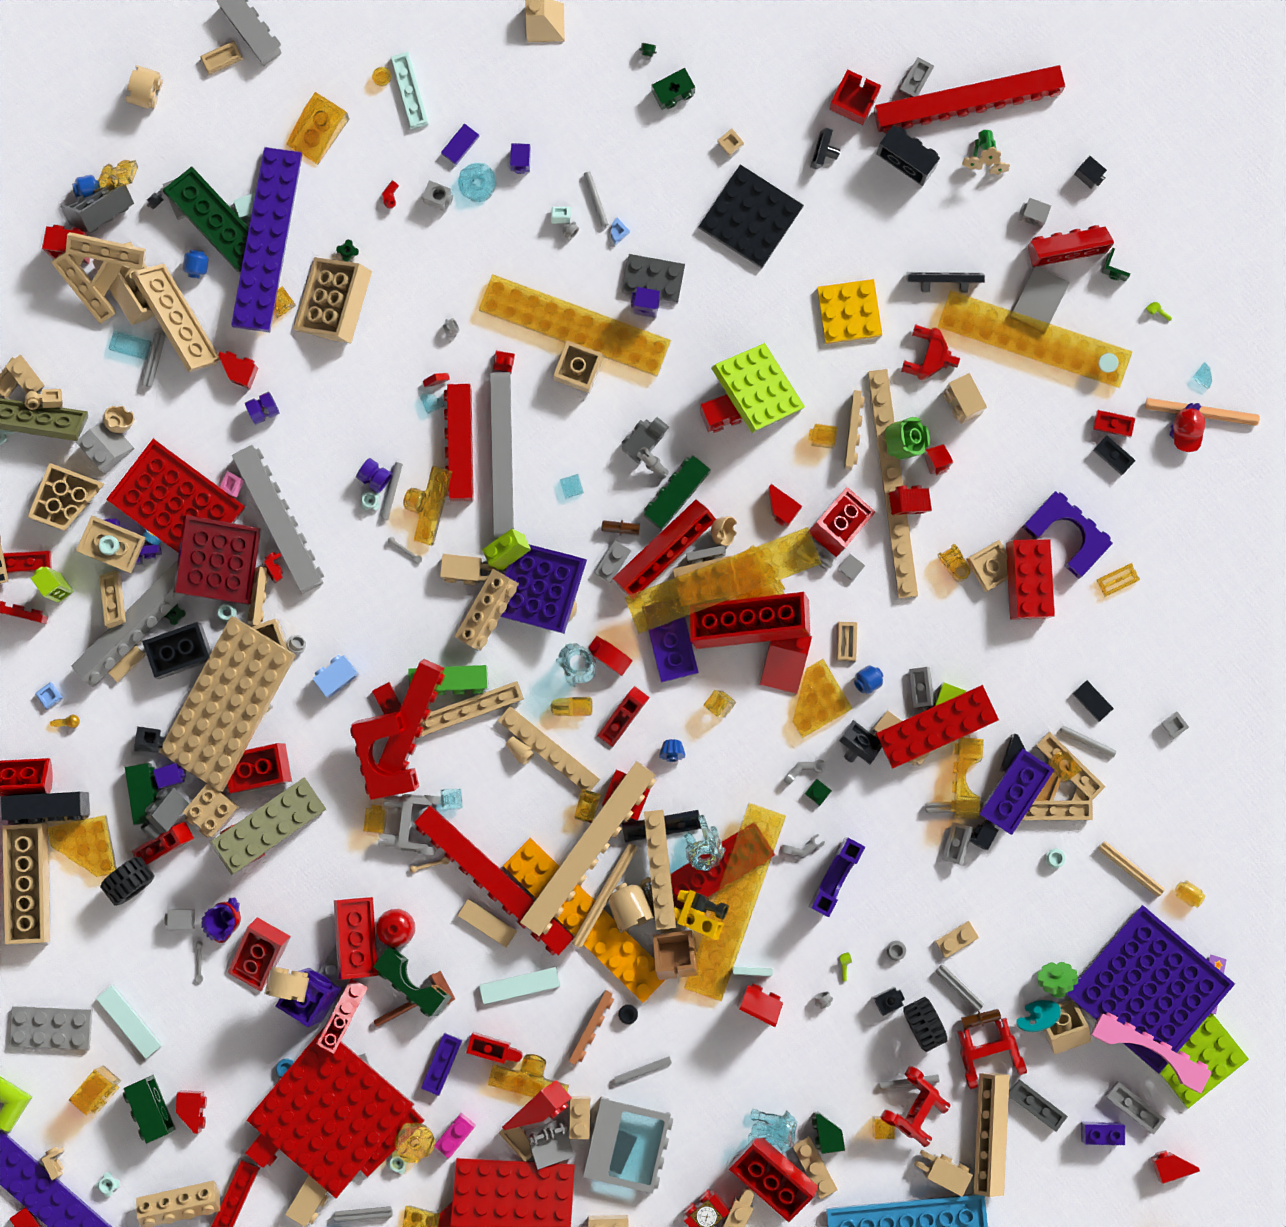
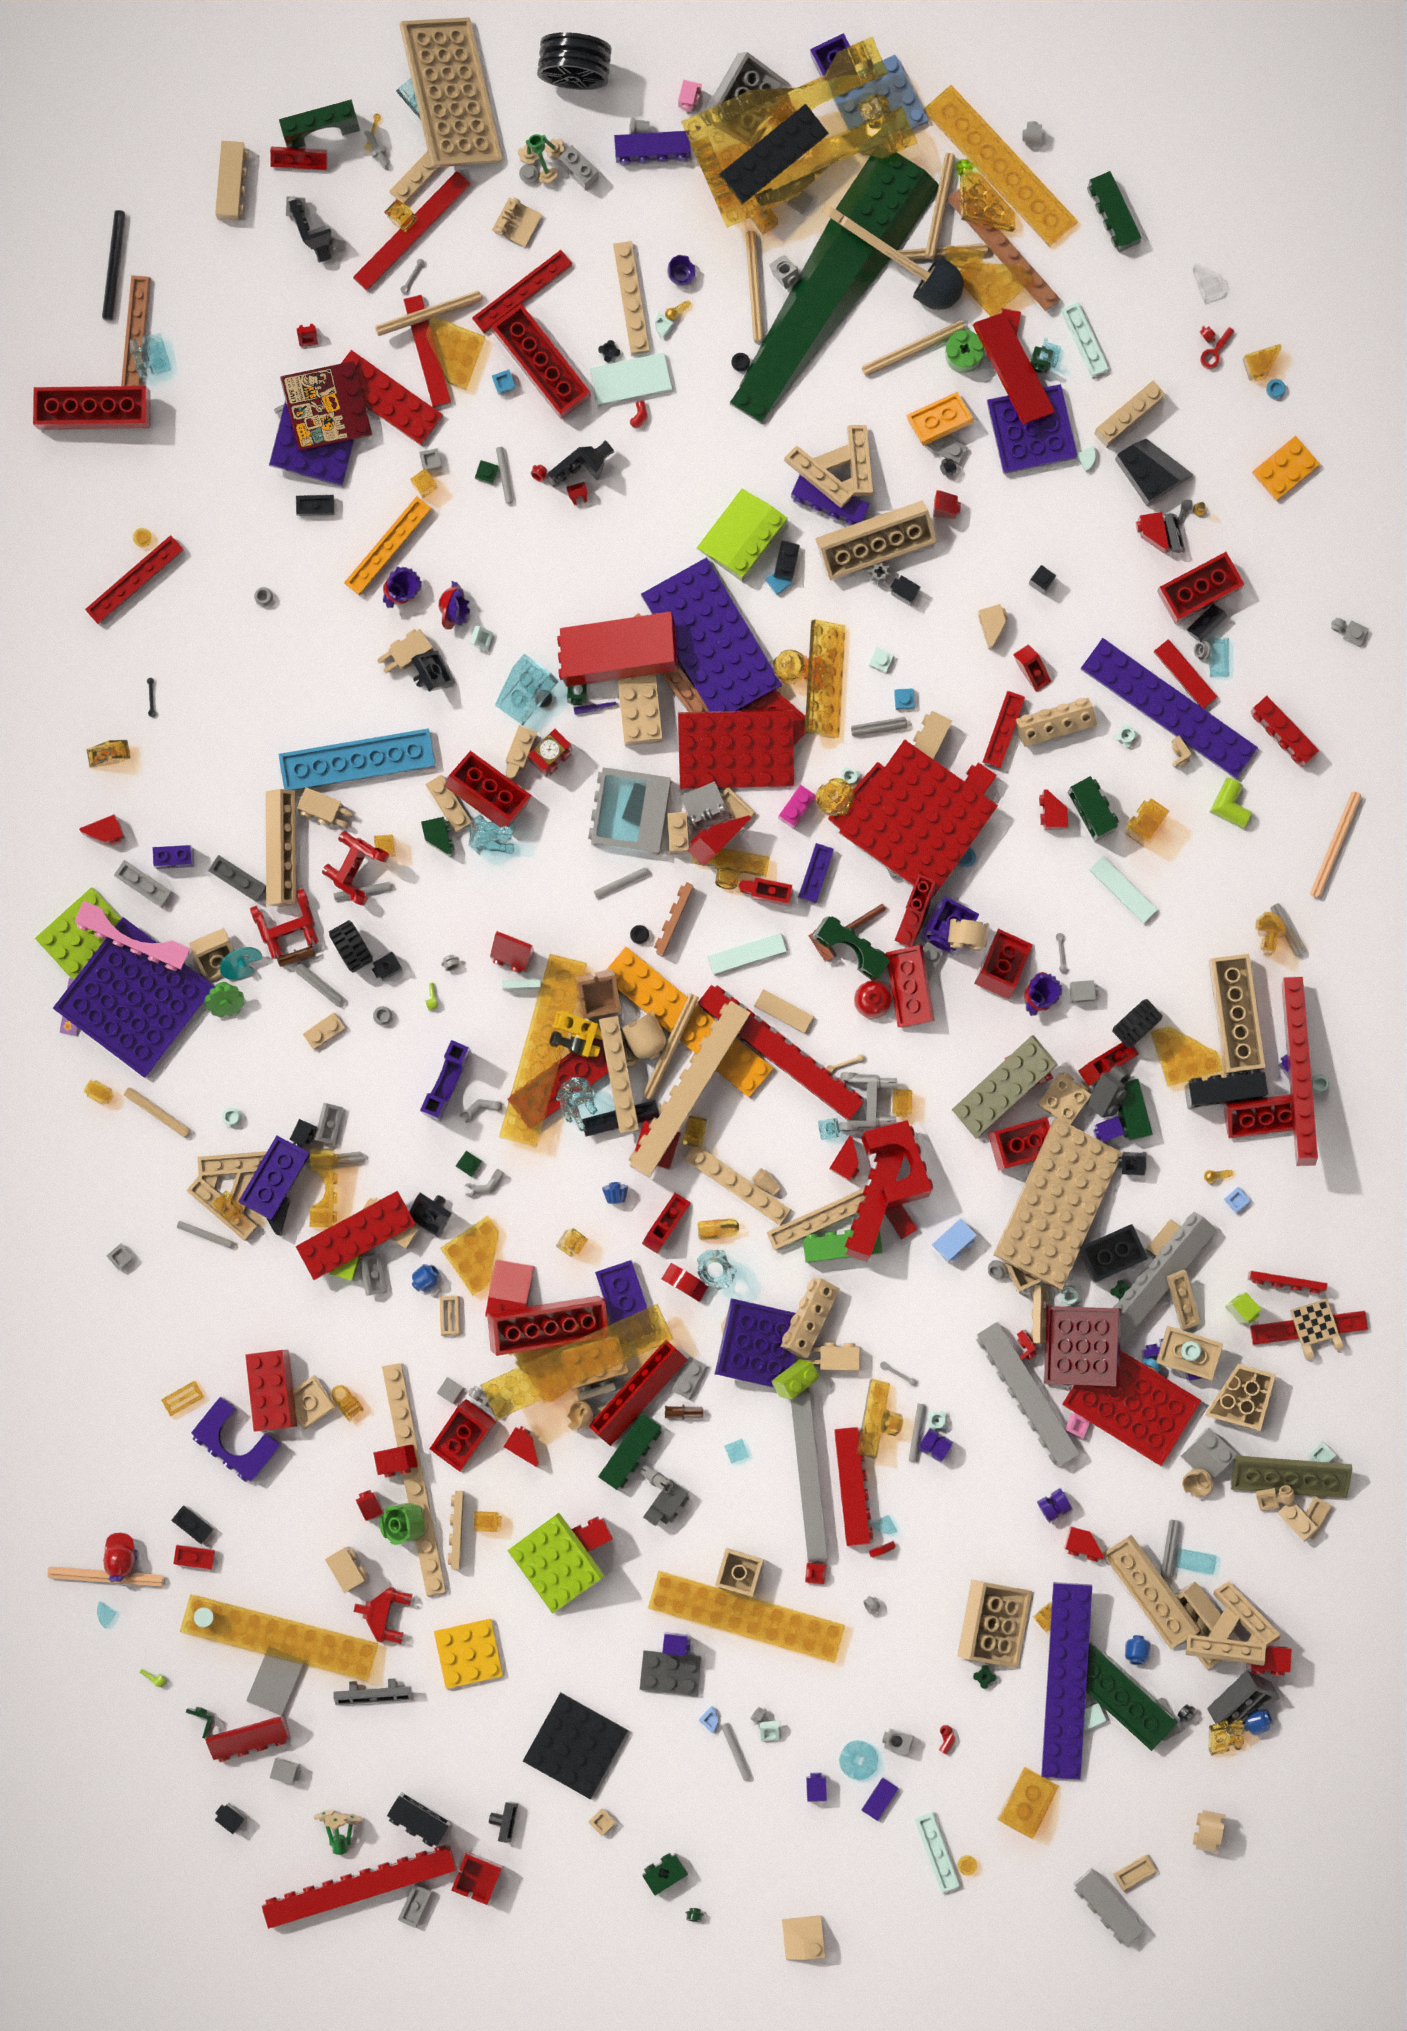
camera: 175 degrees right, 0 degrees up
light grey plate [10,1006,93,1050] -> none
black tile [1072,680,1114,722] -> none
none -> red slope [829,1135,860,1181]

